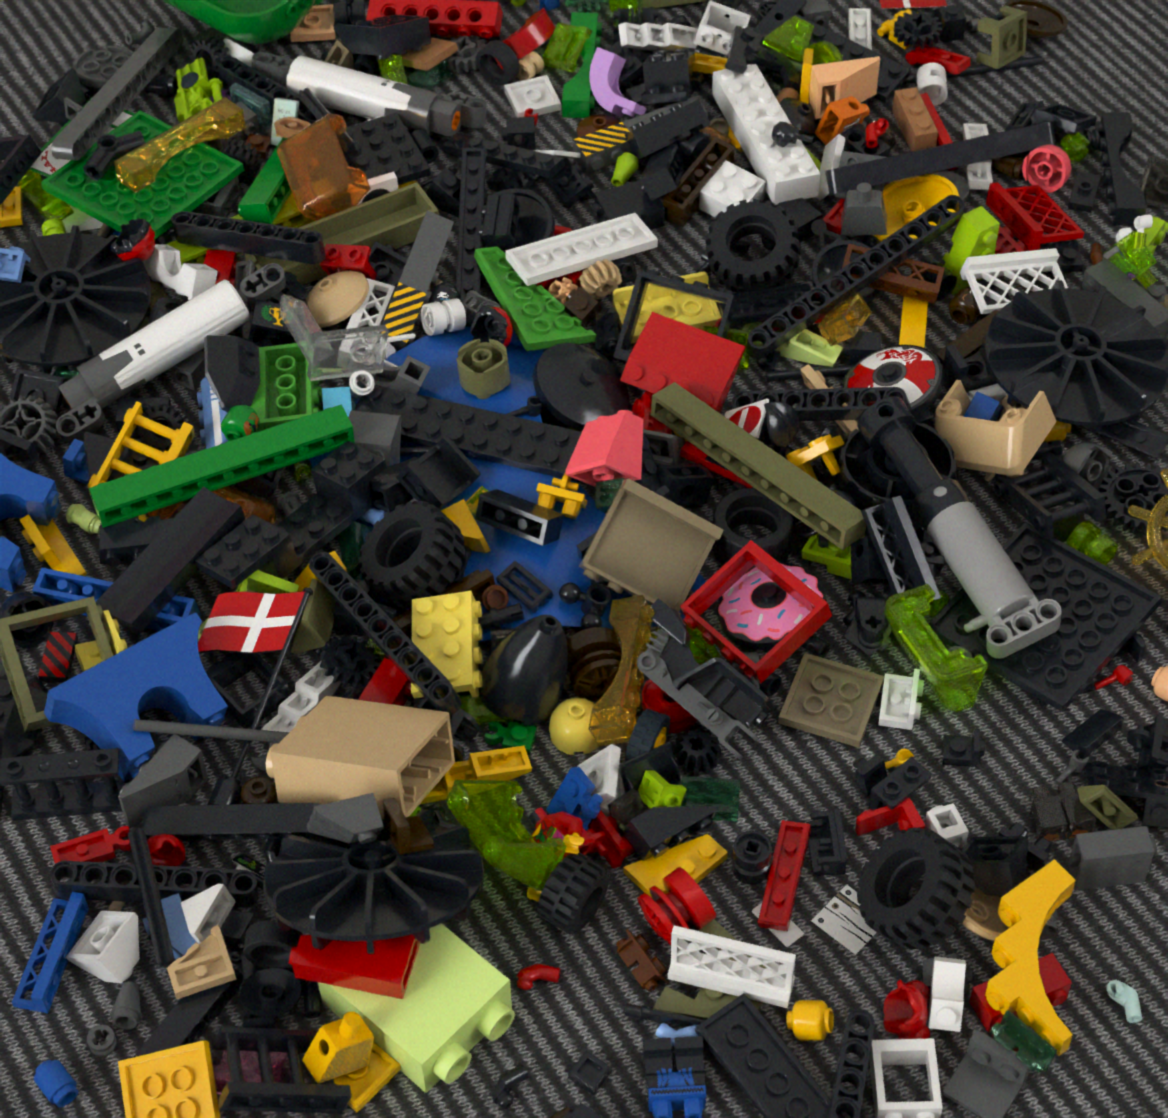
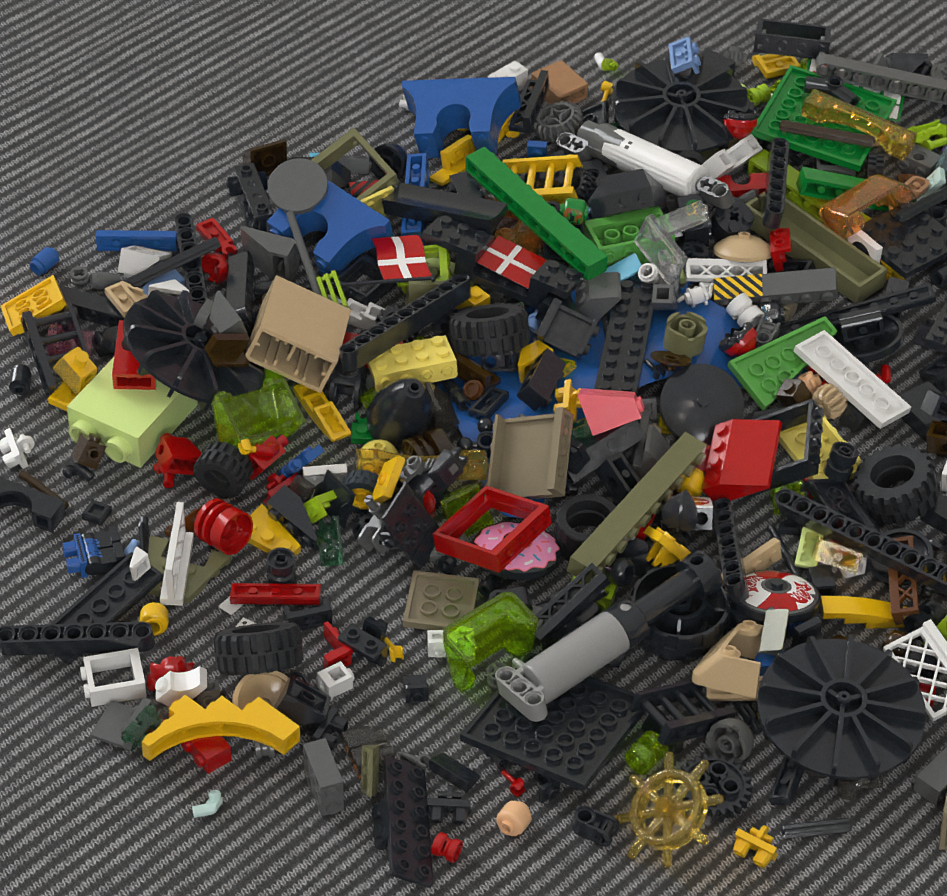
camera: 75 degrees right, 5 degrees down
none -> dark brown brick [71,433,107,469]
none -> white slope [129,547,151,581]
none -> red torso [155,433,202,475]
none -> dark grey beam [193,298,214,329]
none -> dark grey tile [268,158,328,215]
none -> lime tile [316,270,349,308]
none -> yellow plate [372,455,405,503]
none -> red sticker [477,236,547,288]
none -> dark brown dish [650,351,692,371]
none -> white brick [684,282,709,308]
none -> slope [759,609,789,656]
none -> dark brown axle [779,120,875,148]
none -> black wheel [823,441,859,482]

